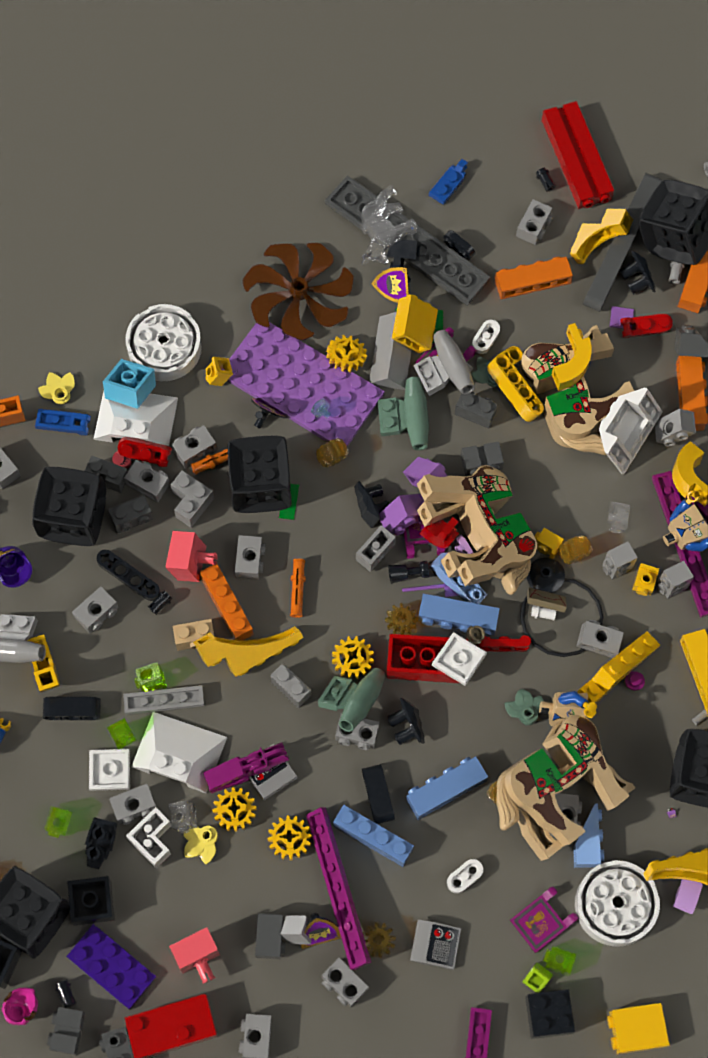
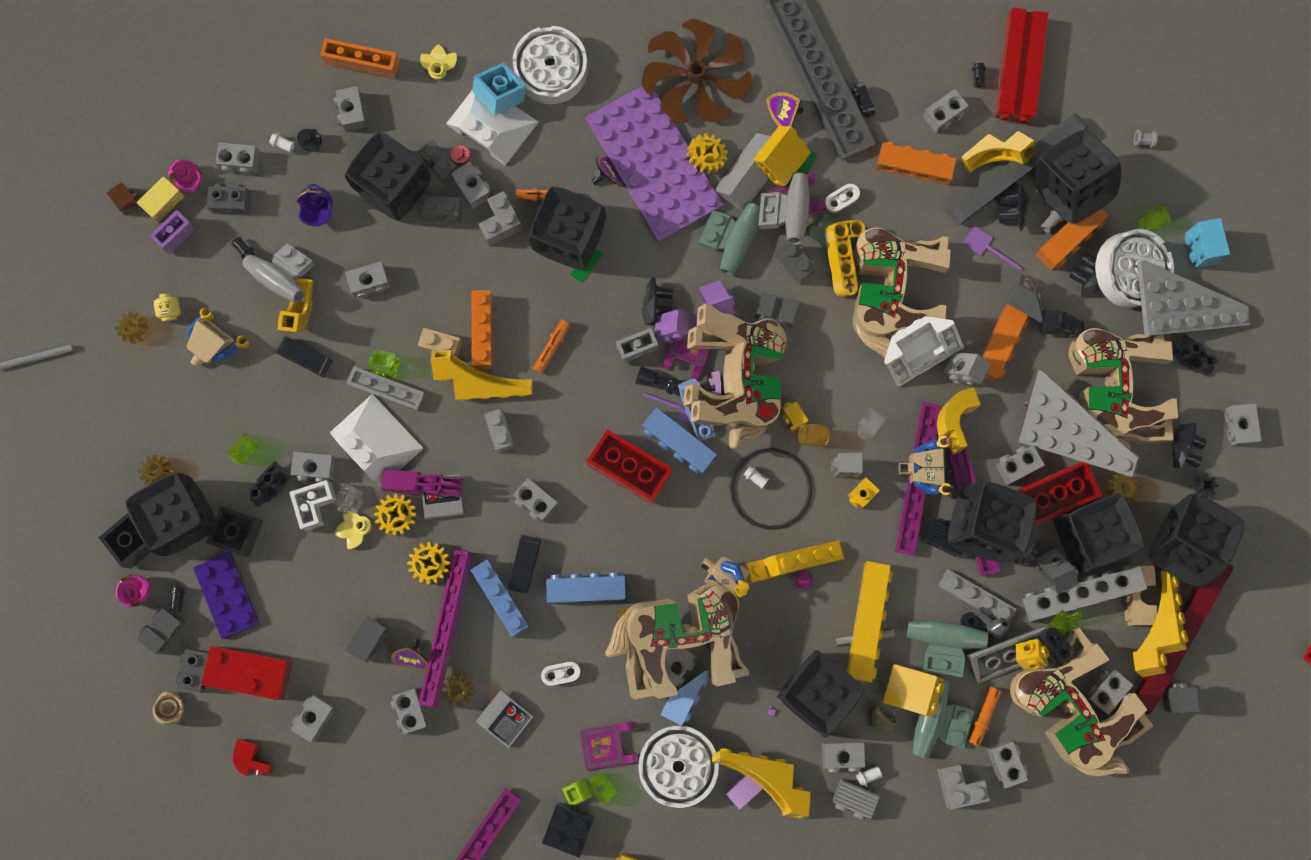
camera: 30 degrees right, 10 degrees up
blue plate [35,409,91,436] -> none
white tile [89,749,130,791] -> none
black beam [96,550,160,601] -> none
clear neon green brick [107,718,136,749] -> none
red plate [118,437,172,467] -> none
black pin [147,590,173,615] -> none
coral brick [165,531,218,582] -> none
coral brick [169,927,220,984] -> none
light grey brick [172,425,217,468] -> none
yellow brick [205,357,233,386] -> none
light grey brick [235,535,266,580] -> none
light grey panel [281,916,312,944] -> none
clear light blue tile [311,398,331,418] -> none
clear yellow gear [316,438,349,467] -> none
sand green plate [318,668,386,732] -> none
yellow gear [332,636,374,679] -> none
clear animal [360,185,417,265] -> none
clear yellow gear [385,603,418,635] -> none
black brick [387,240,421,268] -> none
black connector [387,698,425,745] -> none
red brick [419,517,459,548] -> none
blue hinge [429,159,468,205] -> none
white tile [432,632,487,686] -> none
dark tan plate [466,626,485,645] -> none
red plate [476,635,531,652] -> none
sand green plate [505,689,544,725] -> none
black dish [527,558,565,593] -> none
dark tan tile [527,587,567,612] -> none
yellow arch [551,323,592,391] -> none
light grey brick [576,620,624,658] -> none
red plate [620,314,673,338] -> none
light grey brick [658,561,694,599] -> none

